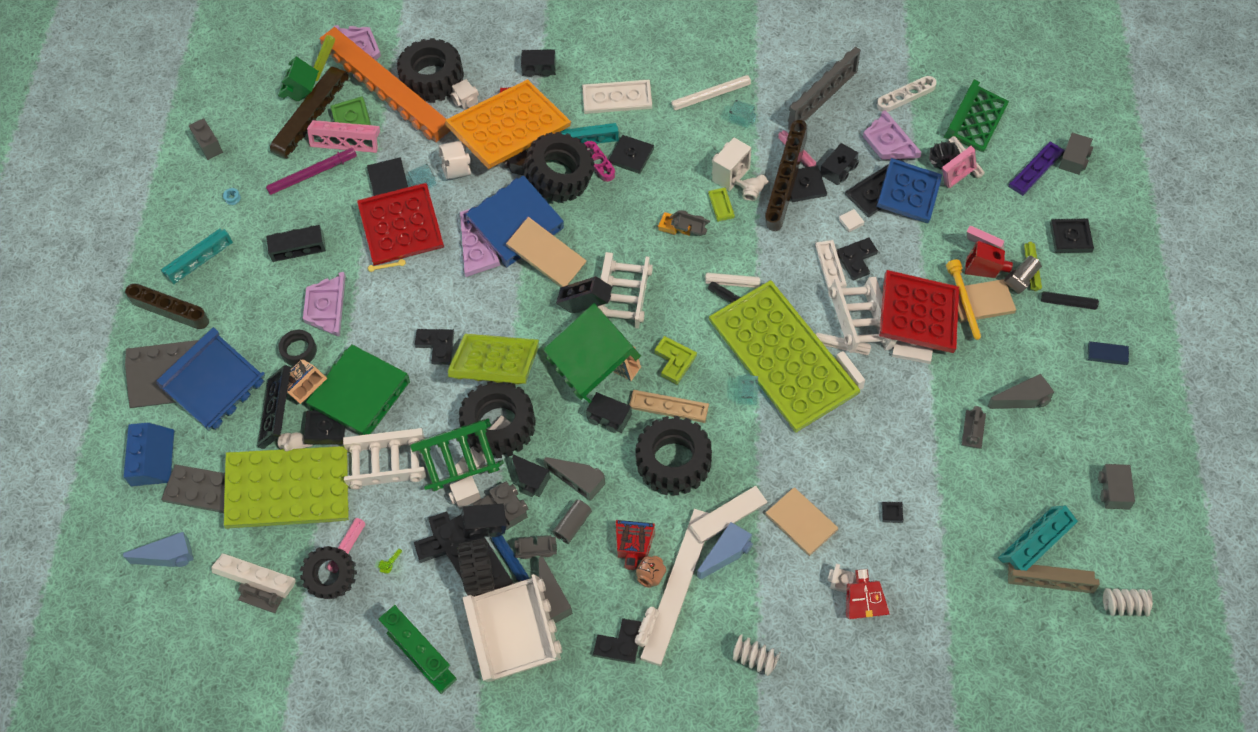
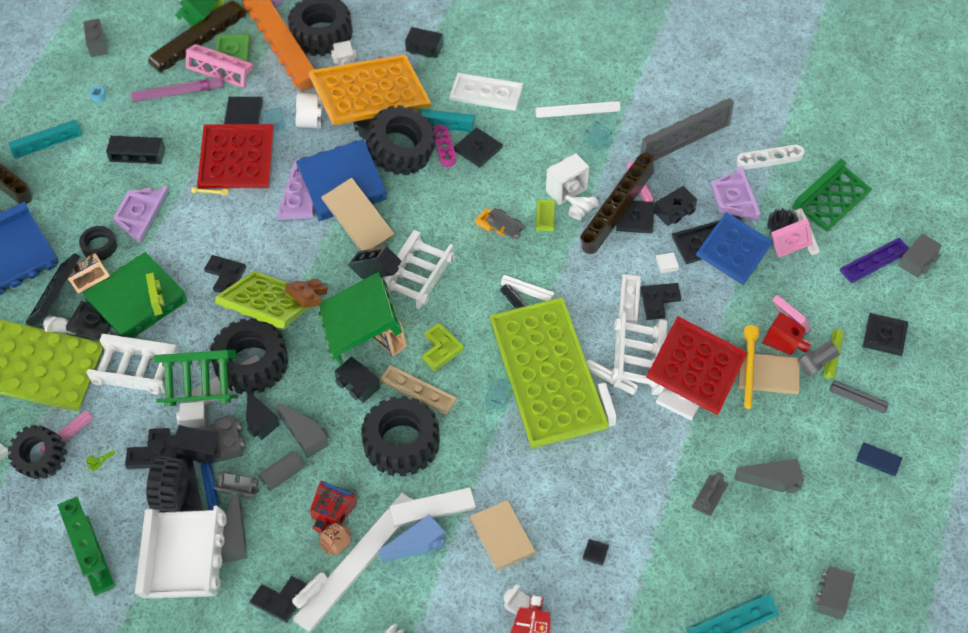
camera: 15 degrees right, 5 degrees down
none -> lime plate [146,273,165,315]
none -> dark orange plate [285,279,328,308]

